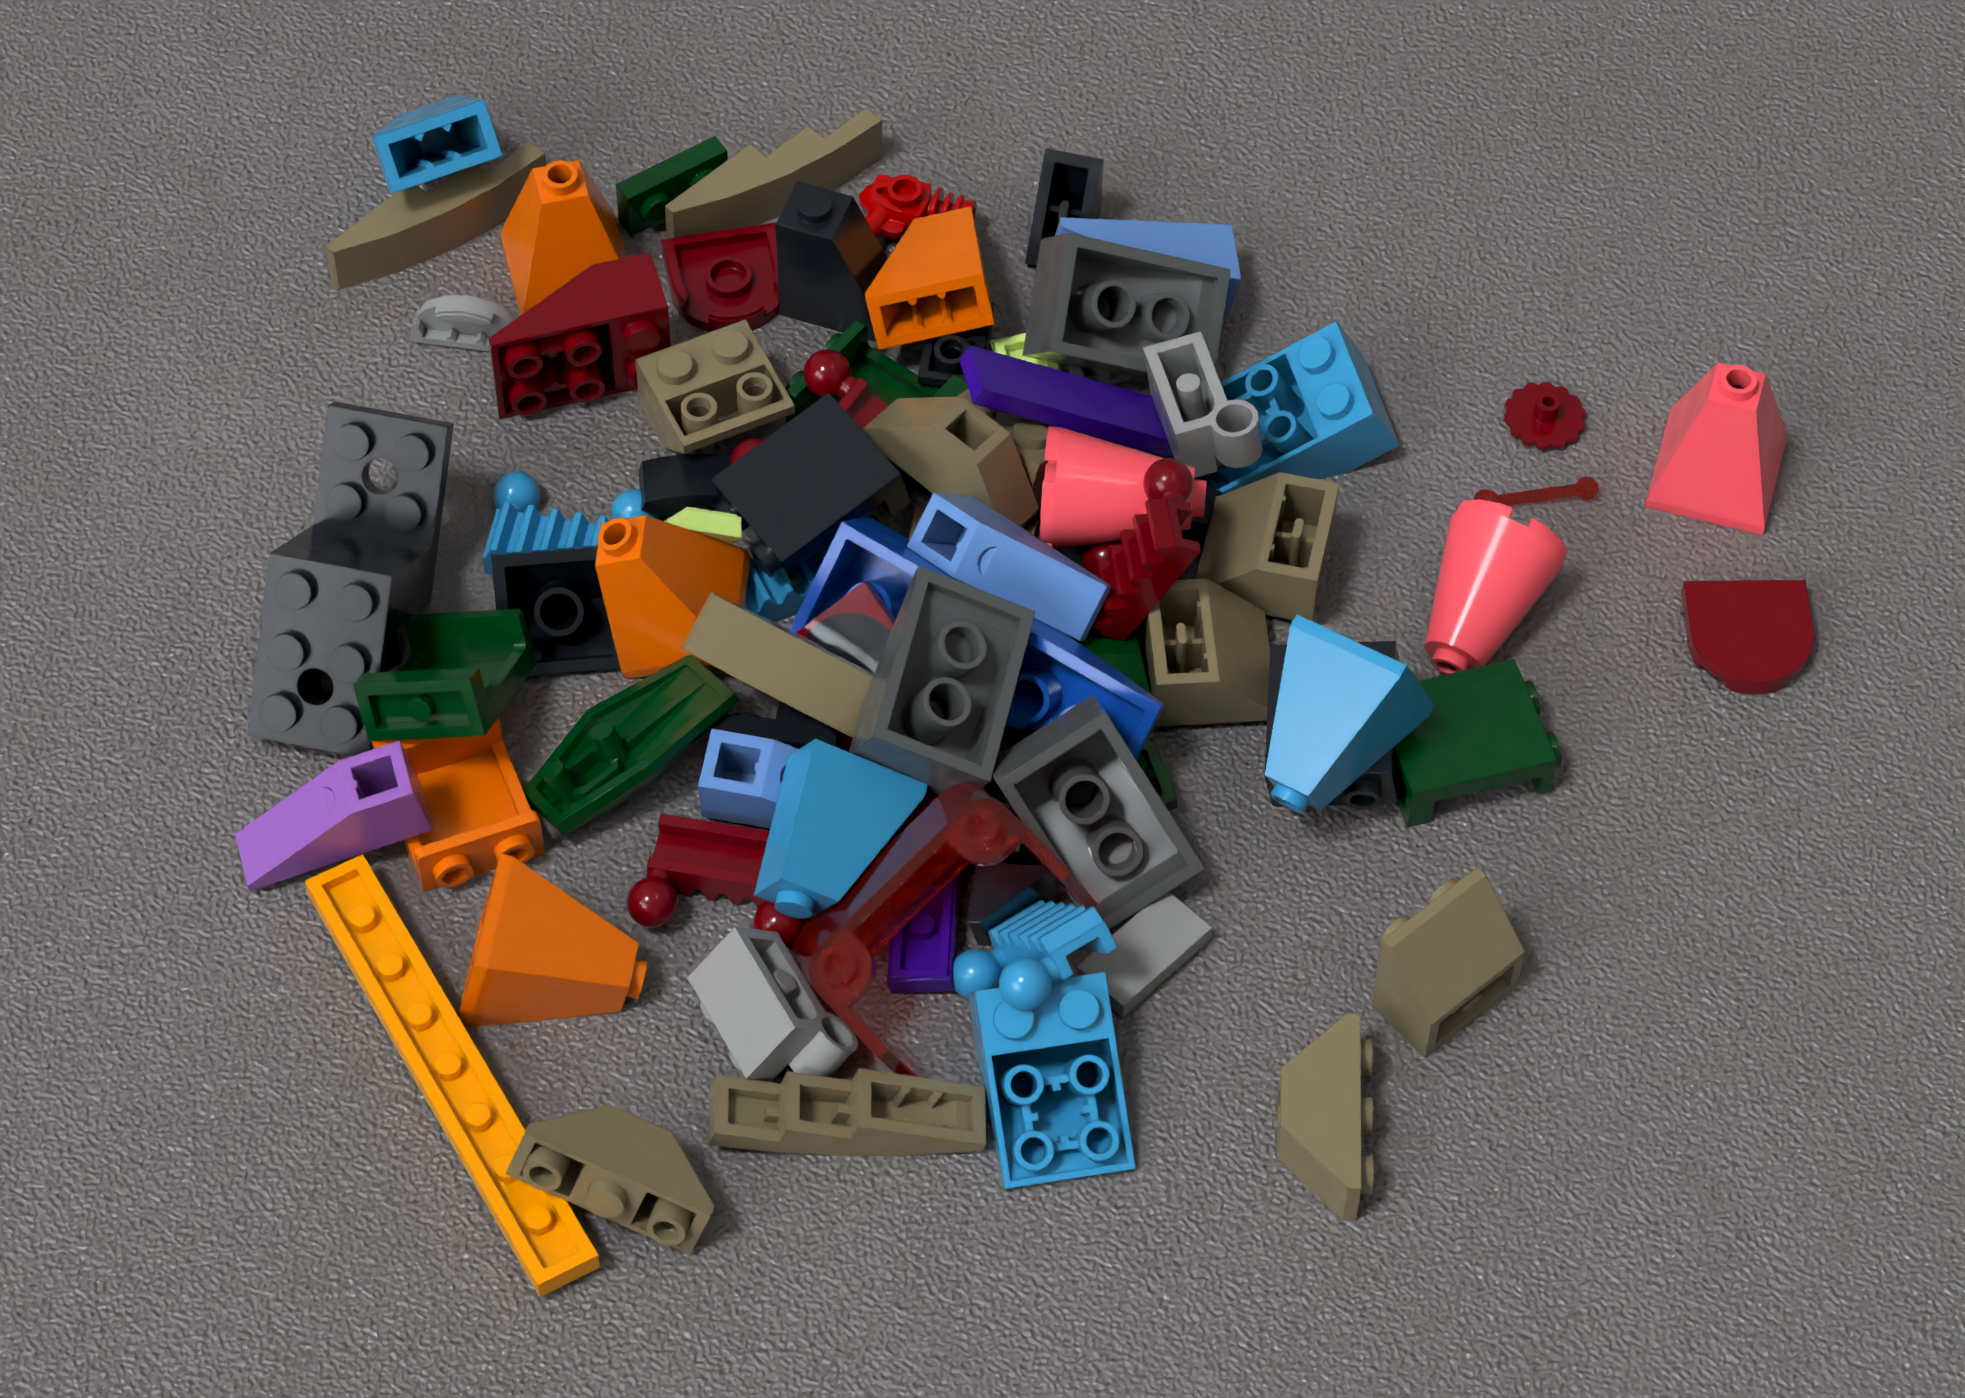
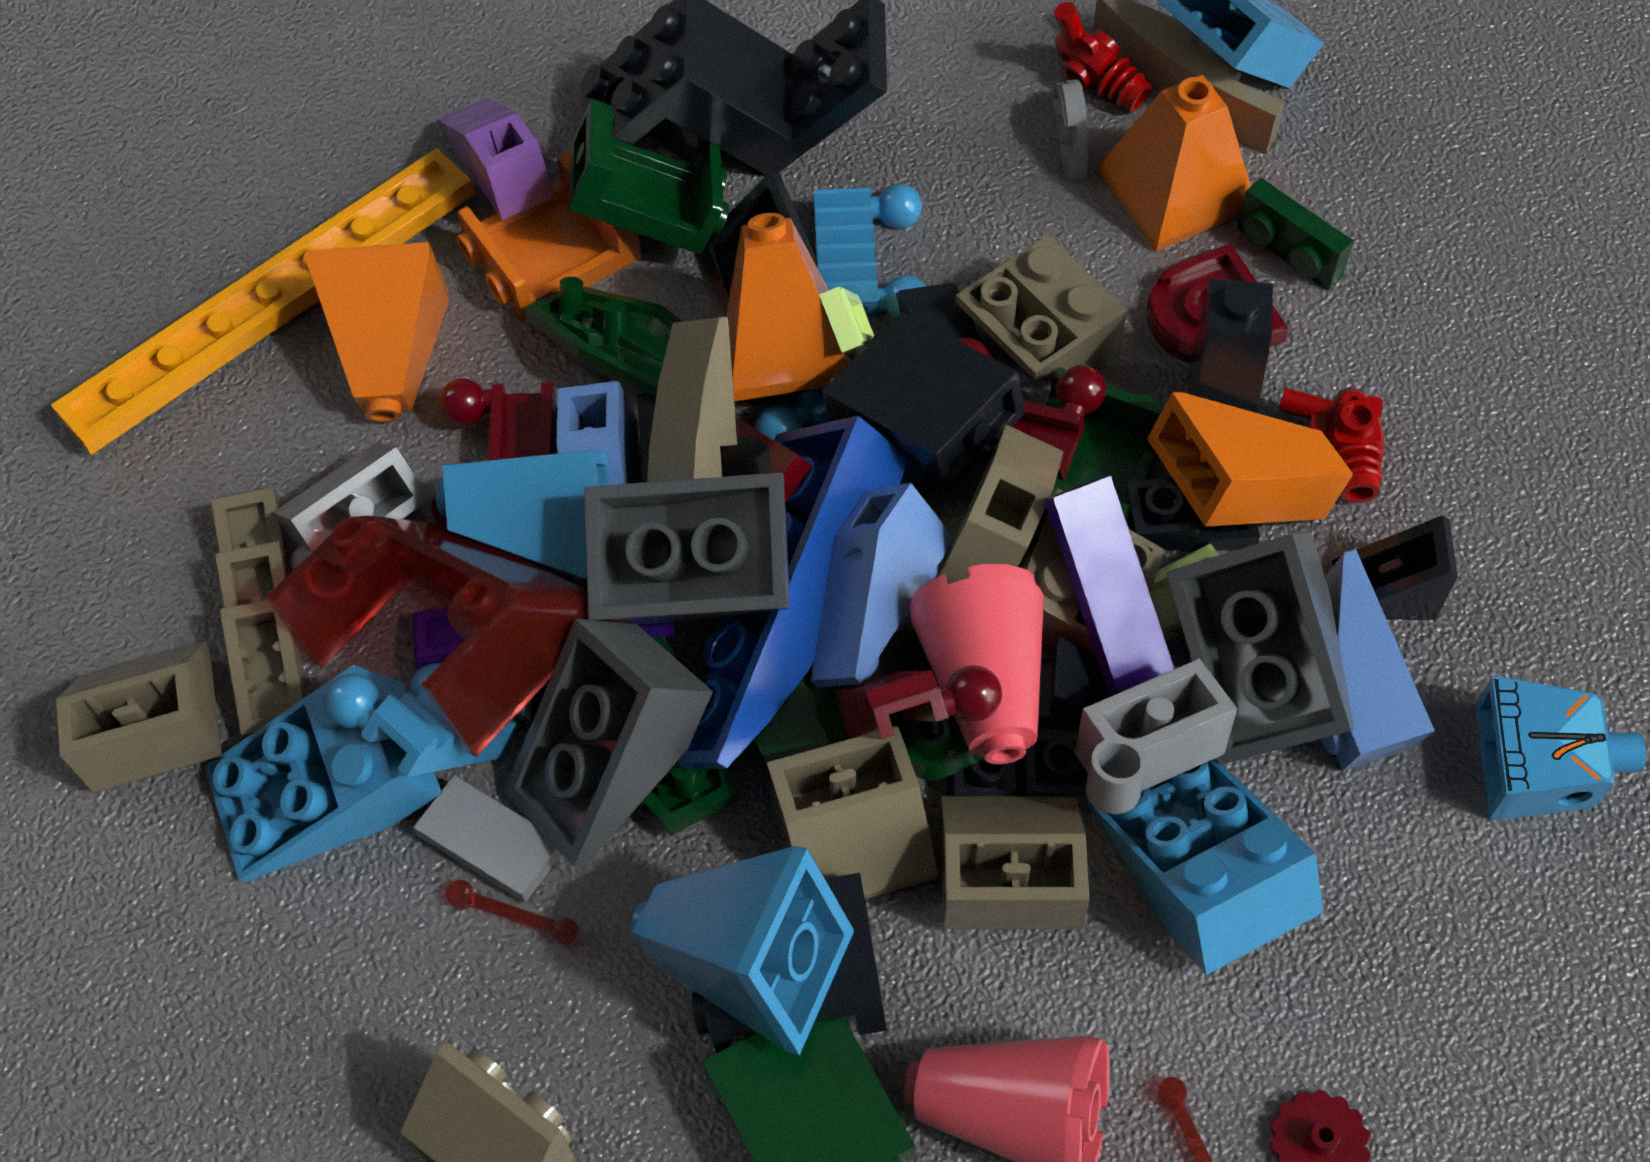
camera: 80 degrees right, 5 degrees up
dark red slope [489,252,671,419] -> none
dark tan slope [505,1105,714,1255] -> none
dark tan slope [665,108,882,239] -> none
dark tan slope [1276,1013,1374,1220] -> none
none -> dark tan slope [56,641,222,792]
none -> clear red hinge [446,880,579,945]
none -> red piece [1054,2,1153,113]
none -> dark azure torso [1475,676,1646,820]

